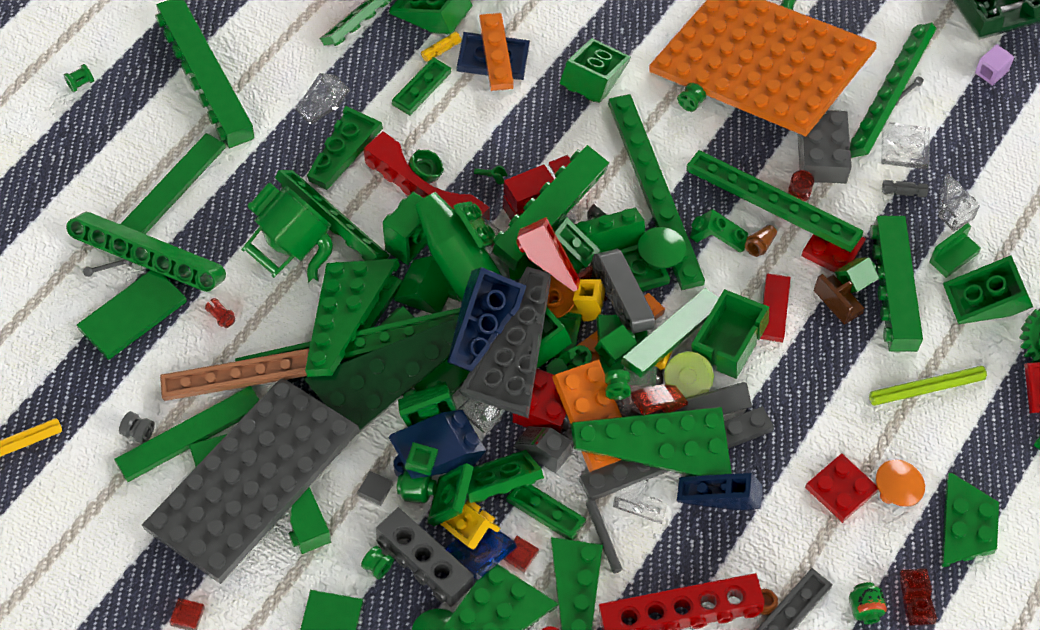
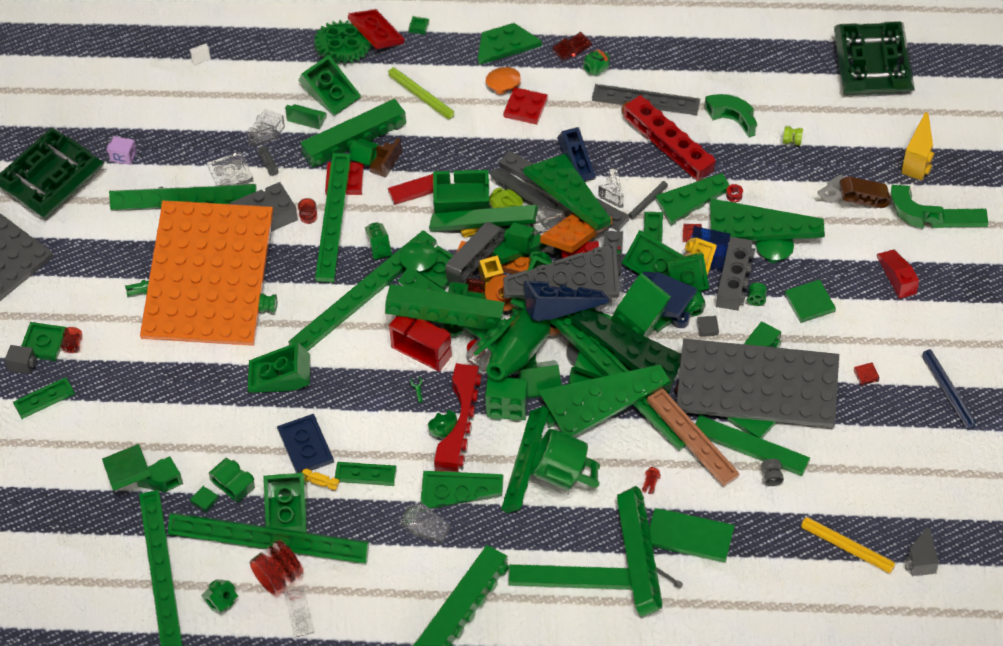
camera: 115 degrees left, 5 degrees down
green tile [405,442,438,476] -> none
orange plate [479,13,514,91] -> none
slope [516,217,580,291] -> none
green wheel [605,369,631,400] -> none
clear red slope [631,385,688,416] -> none
dark orange cone [745,225,777,257] -> none

